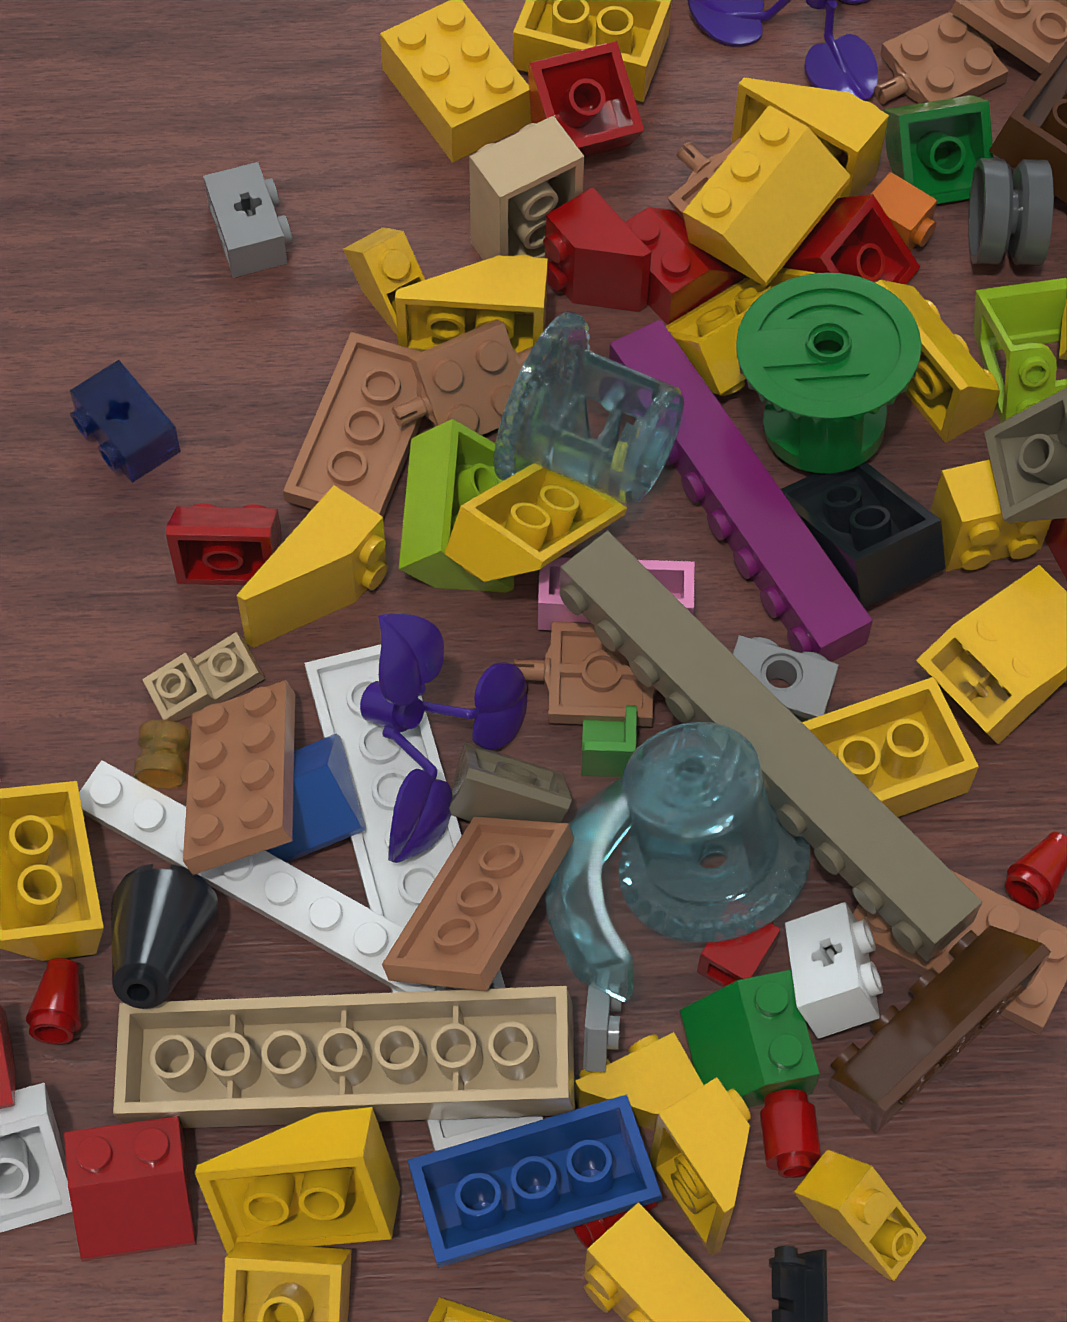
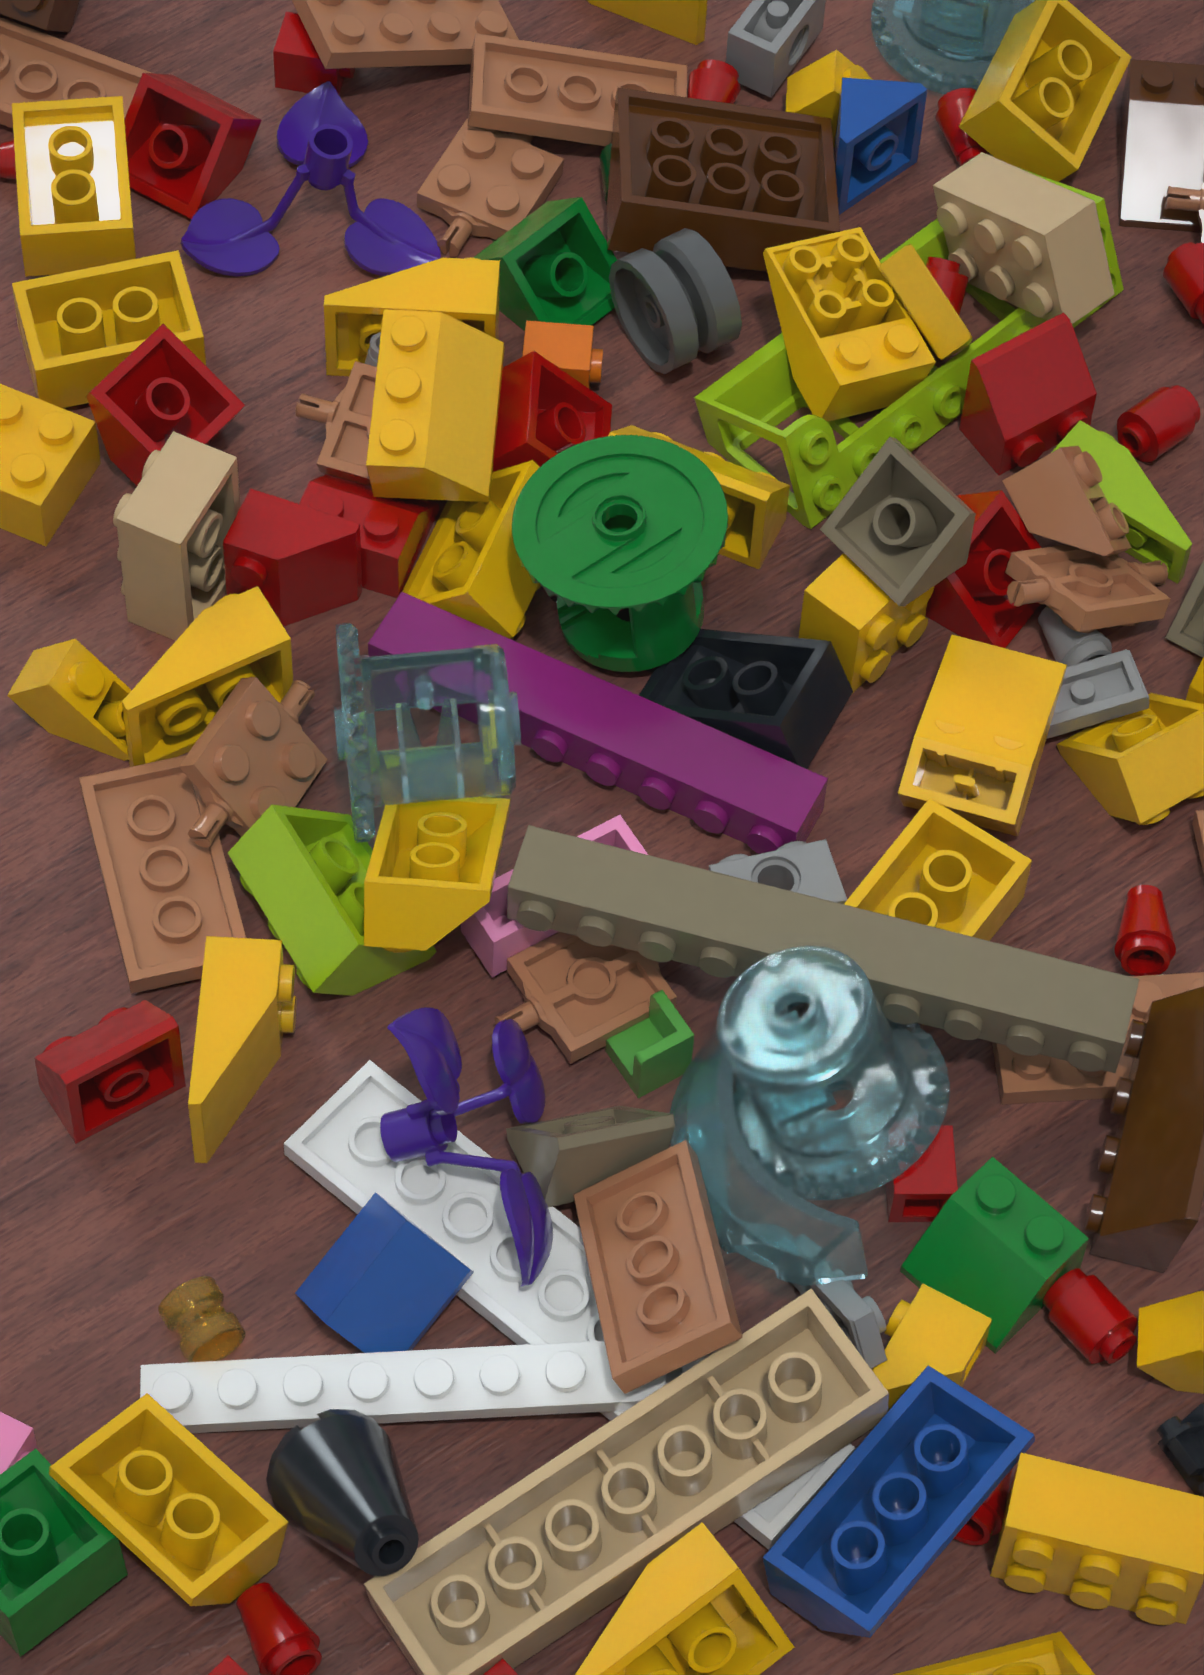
camera: 35 degrees left, 5 degrees down
tan slope [142,632,265,724] -> none
nougat plate [183,680,295,875] -> none
yellow slope [650,1077,751,1256] -> none
white brick [785,902,883,1039] -> none

